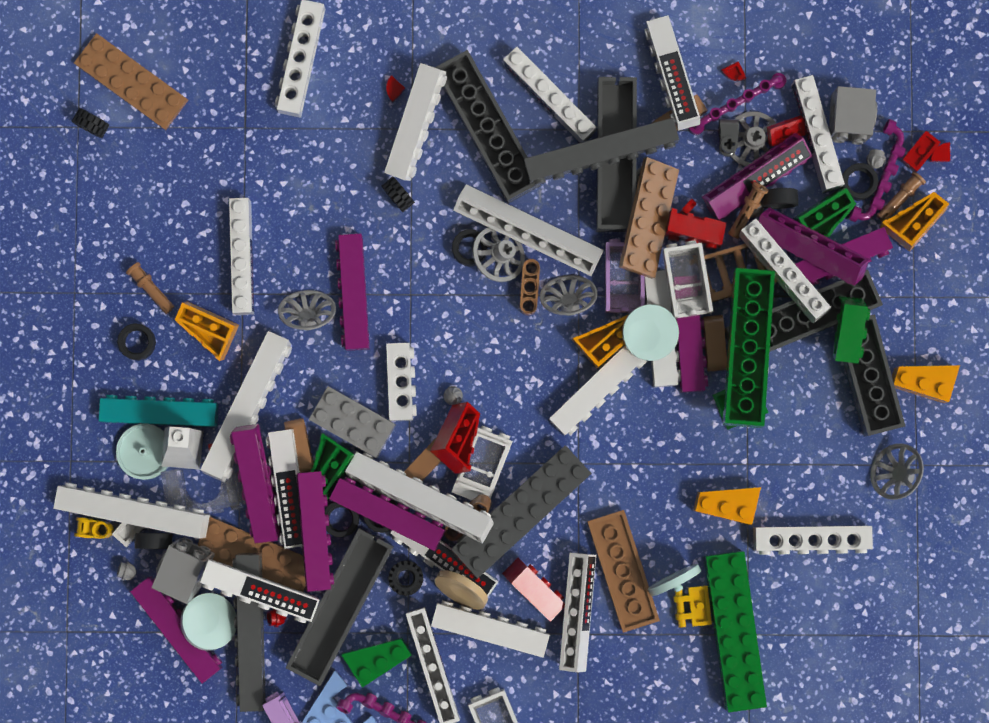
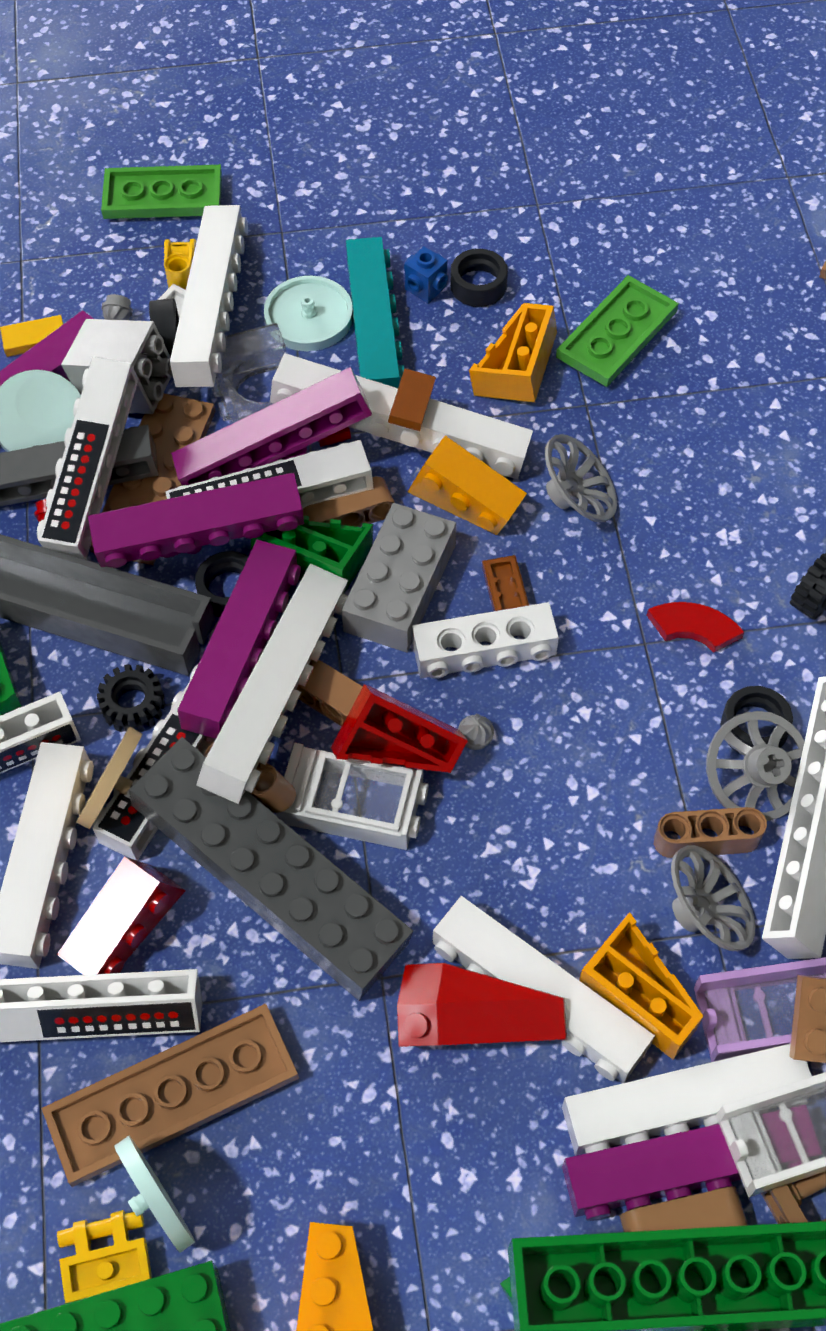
camera: 85 degrees right, 25 degrees down
black tyre [72,108,109,138] -> none
medium nougat pin [126,262,175,314] -> none
white slope [161,426,204,470] -> none
white brick [229,198,254,315] -> none
magenta brick [335,234,370,351] -> none
light aqua piece [622,304,679,361] -> none
none -> yellow tile [0,315,64,357]
none -> bright green plate [101,164,222,219]
none -> dark orange tile [388,368,436,431]
none -> red wedge [397,963,567,1047]
none -> blue brick [404,246,448,303]
none -> light orange wedge [407,435,527,535]
none -> dark orange plate [482,555,529,612]
none -> bright green plate [556,275,679,387]
none -> red tile [646,602,744,653]

